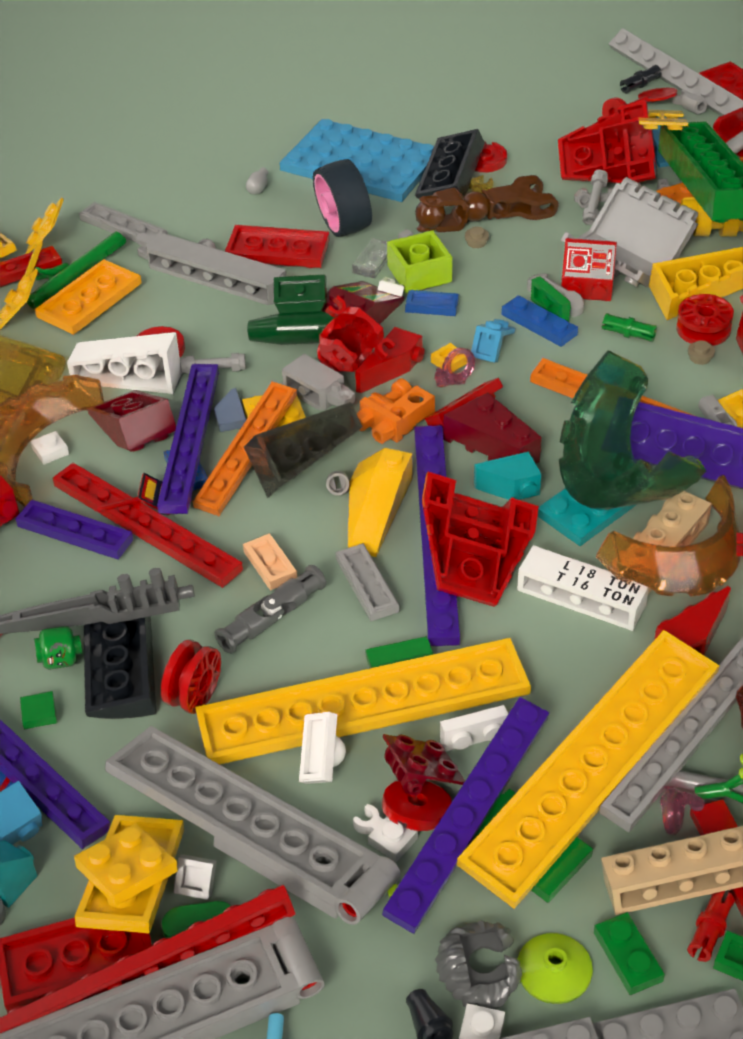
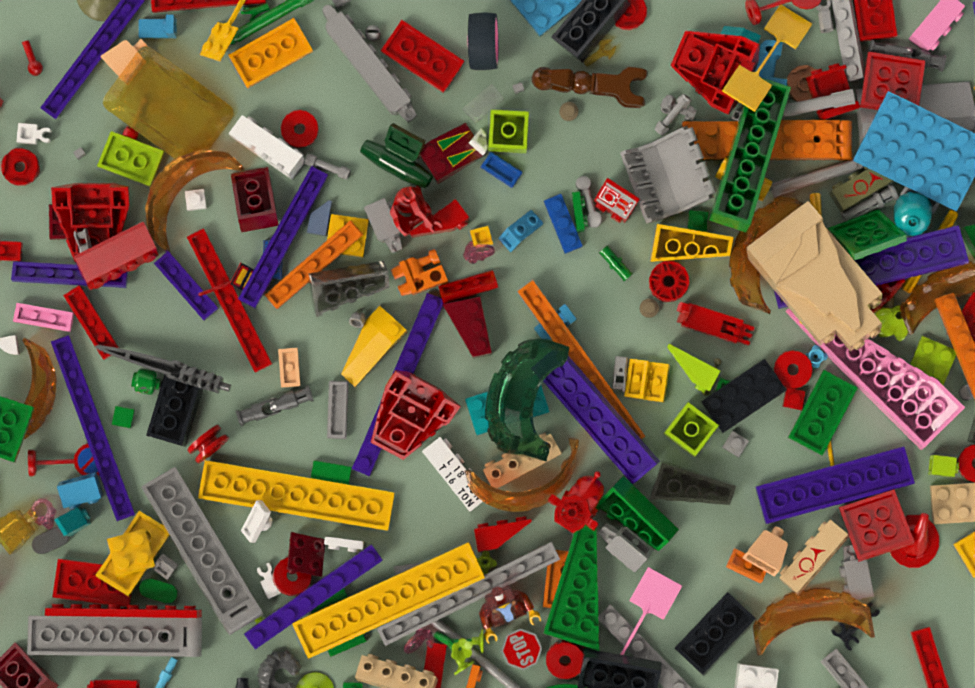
camera: 25 degrees right, 40 degrees up
teal slope [474,452,541,500] -> none

